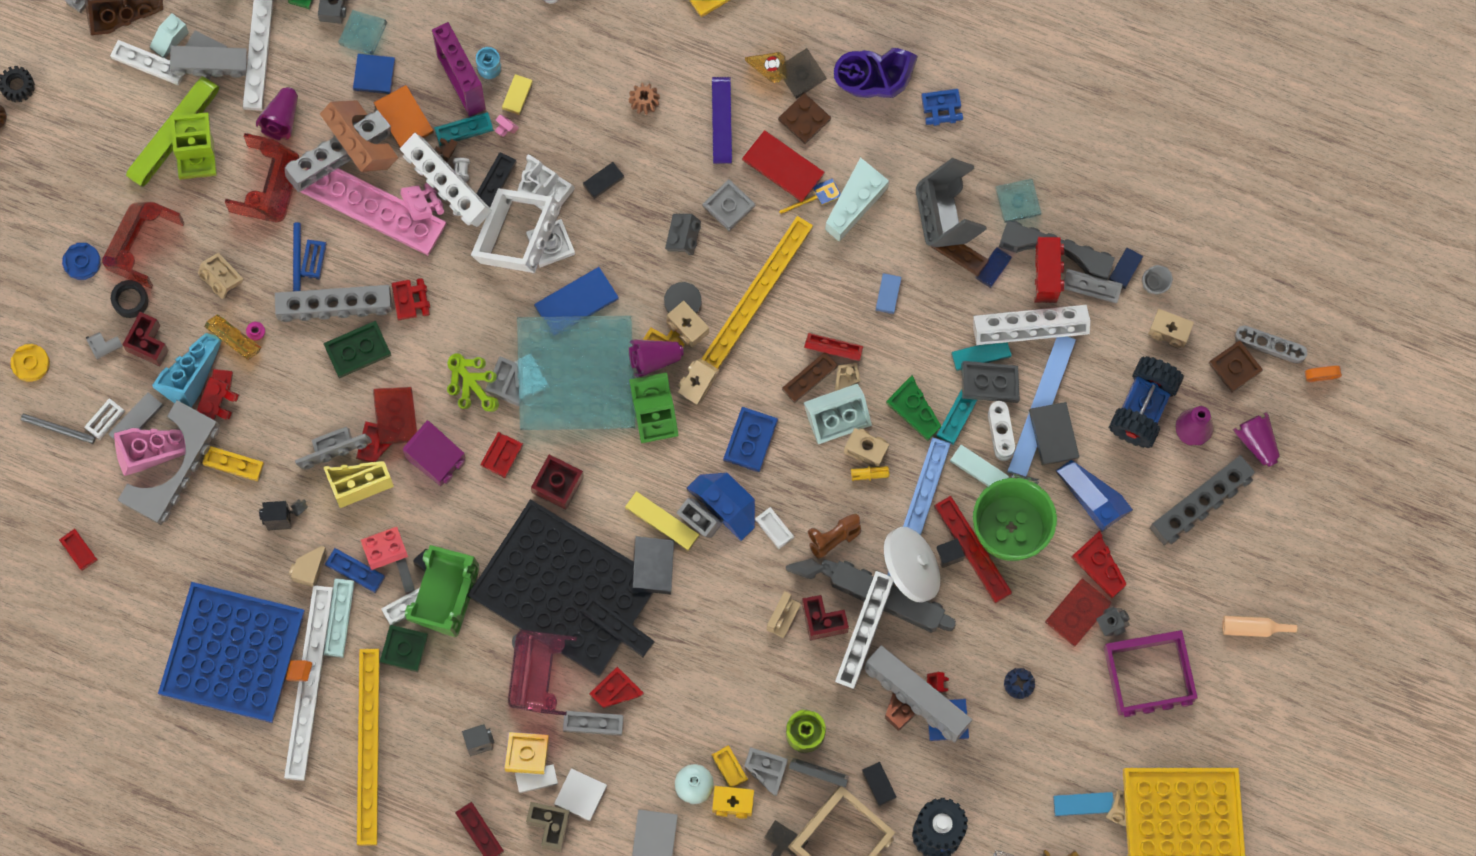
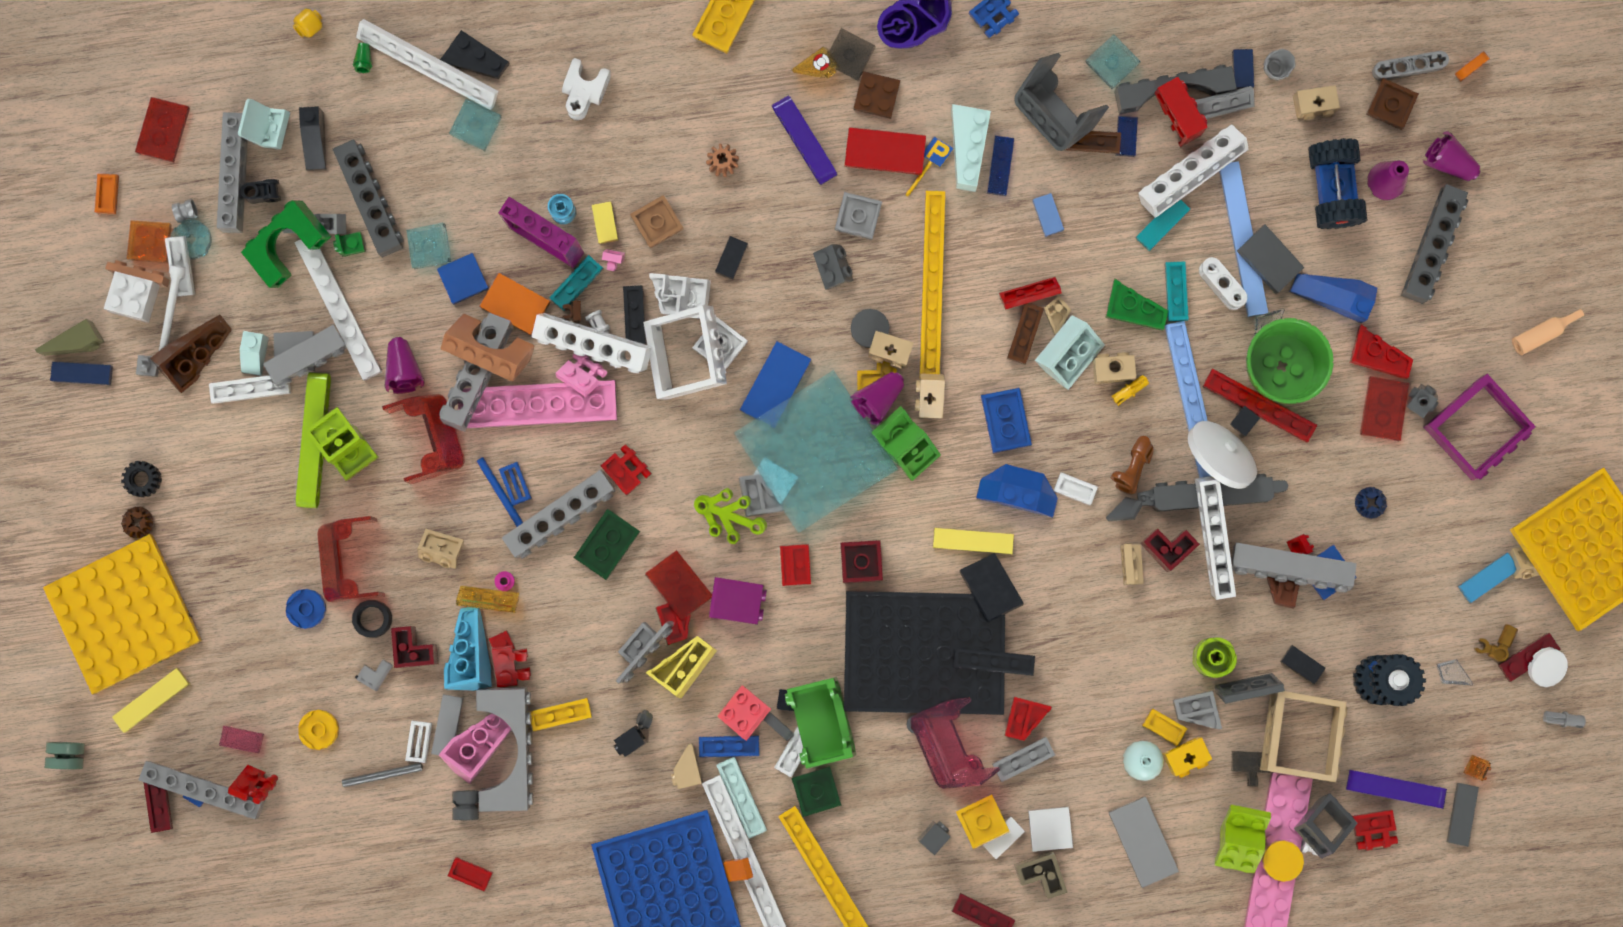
camera: 25 degrees left, 10 degrees up
light grey brick [677,498,723,538] -> none
light aqua tile [950,445,1009,487] -> none
dark grey tile [961,361,1020,403] -> none
none -> dark grey wheel [452,790,479,821]
none -> medium nougat plate [630,195,684,249]
none -> clear blue tile [987,136,1014,196]

